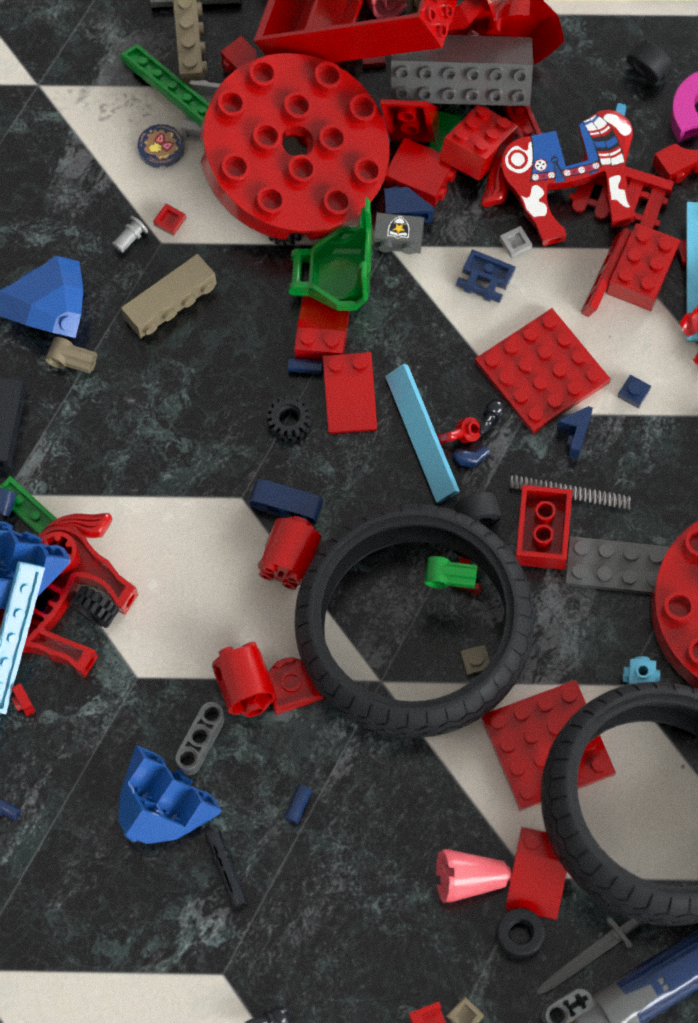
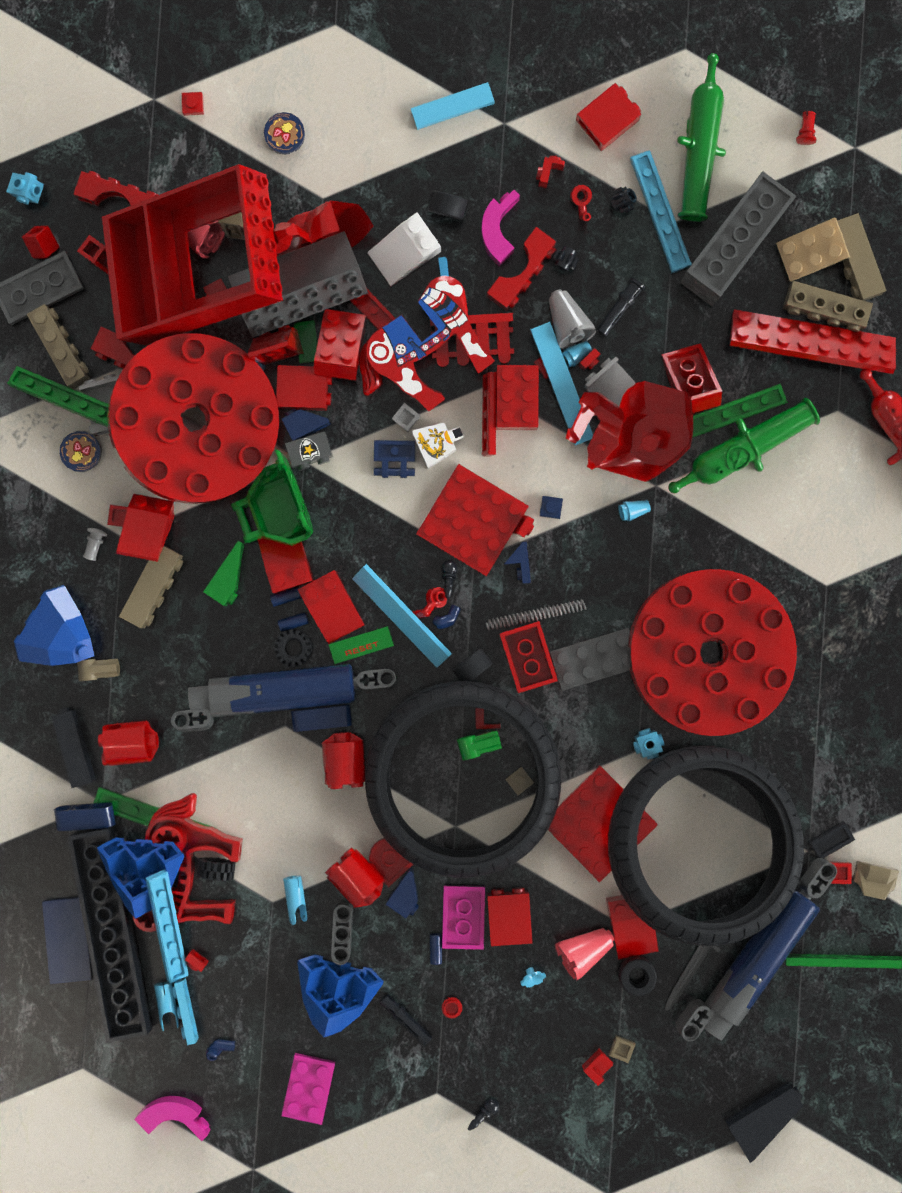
camera: 20 degrees left, 20 degrees up
none -> red cylinder [98,720,159,766]
none -> red slope [116,494,174,562]
none -> piece [171,664,397,732]
none -> green slope [203,541,244,606]
none -> dark blue axle [278,612,309,632]
none -> dark pink plate [282,1053,335,1125]
none -> medium azure piece [283,875,307,925]
none -> green tile [329,626,394,664]
none -> white slope [367,213,441,286]
none -> dark blue slope [385,868,419,919]
none -> white torso [412,423,464,469]
none -> dark pink plate [442,885,485,950]
none -> red plate [442,997,462,1018]
none -> red brick [487,887,532,946]
none -> red plate [513,515,534,538]
none -> medium azure plant [520,967,546,987]

